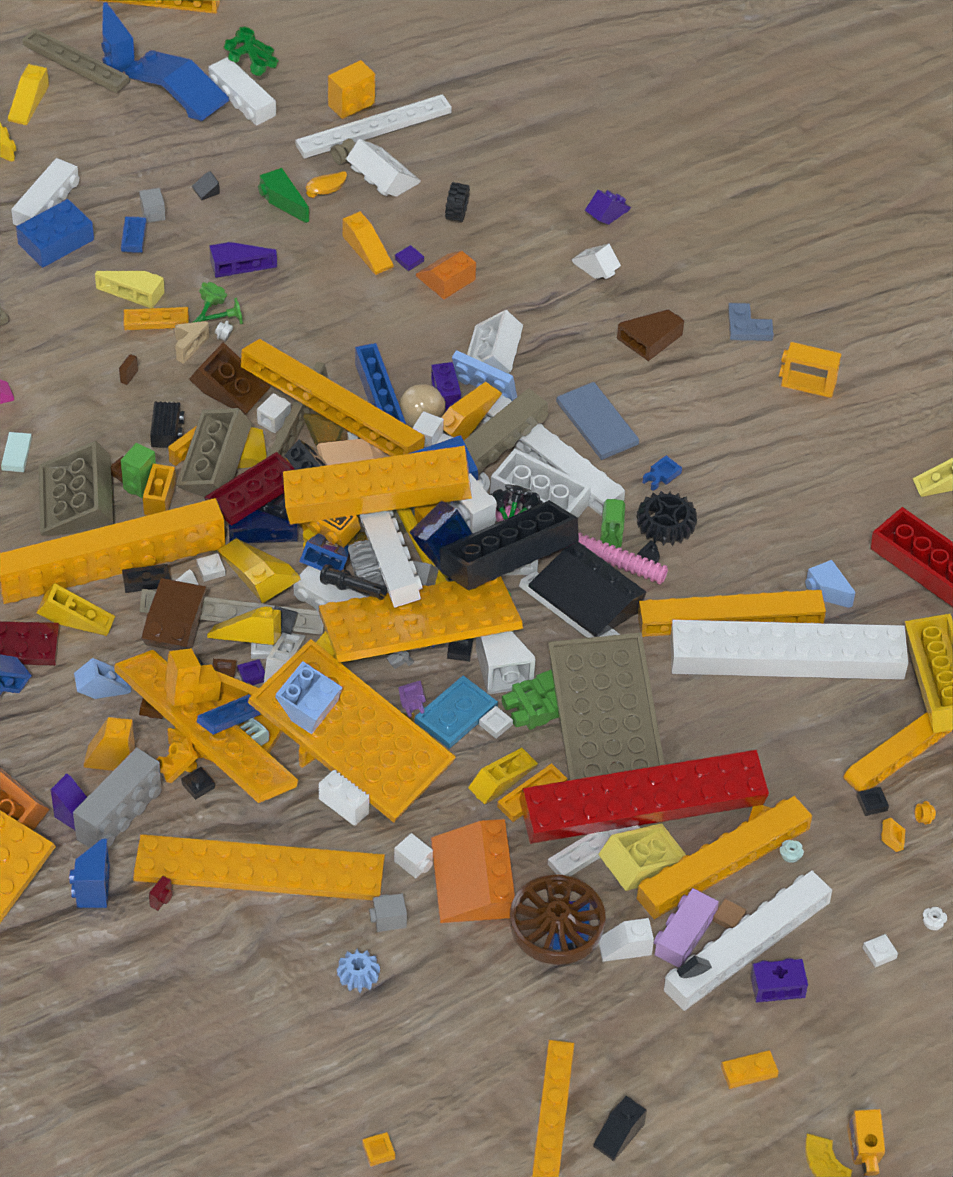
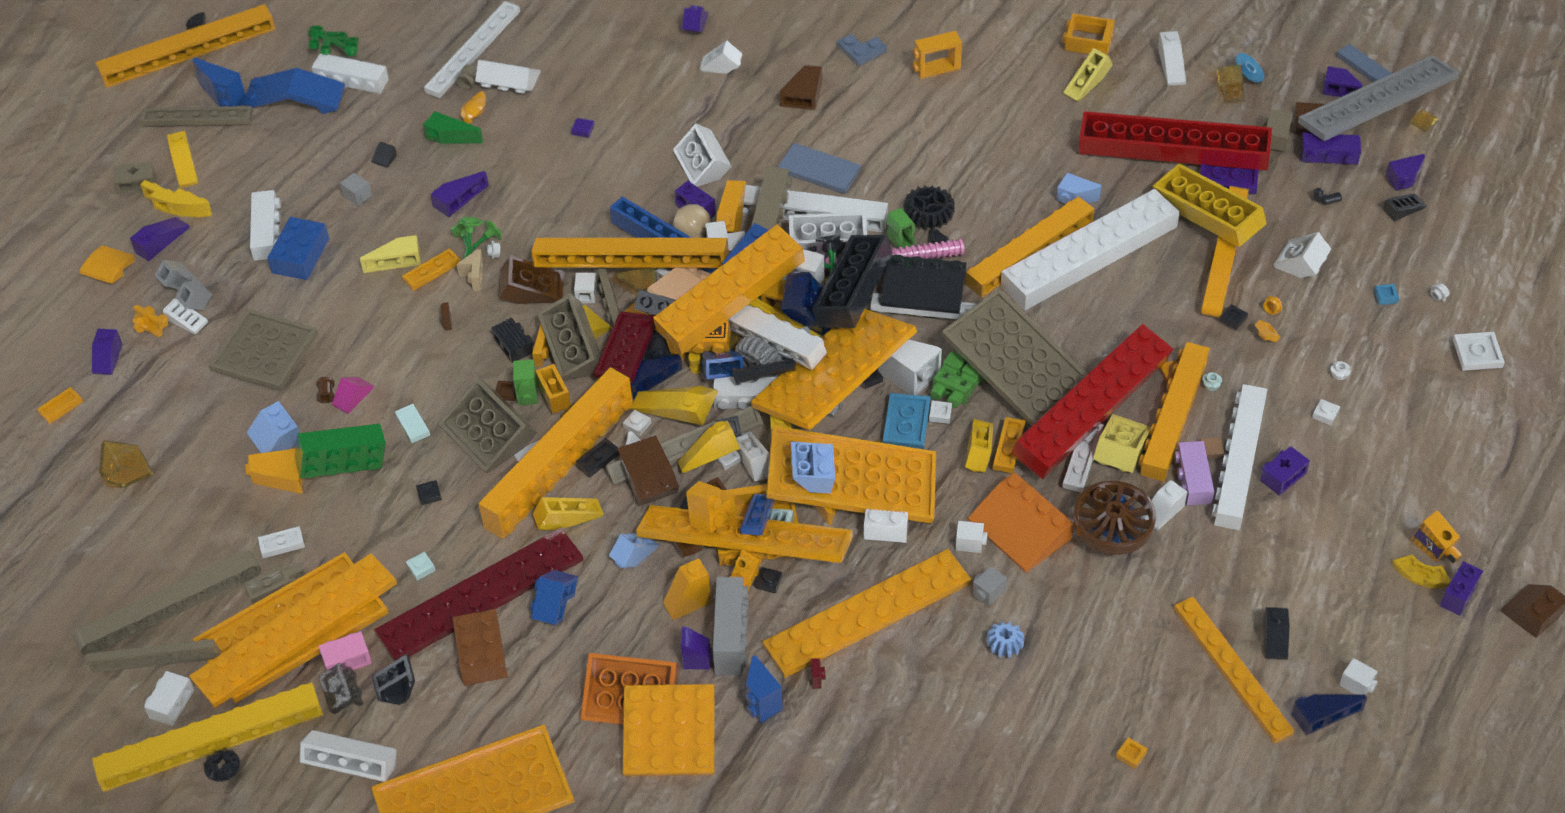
camera: 30 degrees left, 0 degrees up
blue plate [121,217,147,253] -> none
dark purple tile [237,659,265,686] -> none
light orange brick [328,60,375,119] -> none
light orange slope [343,211,393,275] -> none
medium lavender plate [398,680,426,718] -> none
orange slope [416,251,476,299] -> none
black tyre [445,182,470,222] -> none
light blue plate [452,350,517,401] -> none
blue plate [642,455,682,491] -> none
black tile [676,956,712,978] -> none
light orange plate [721,1050,779,1089] -> none

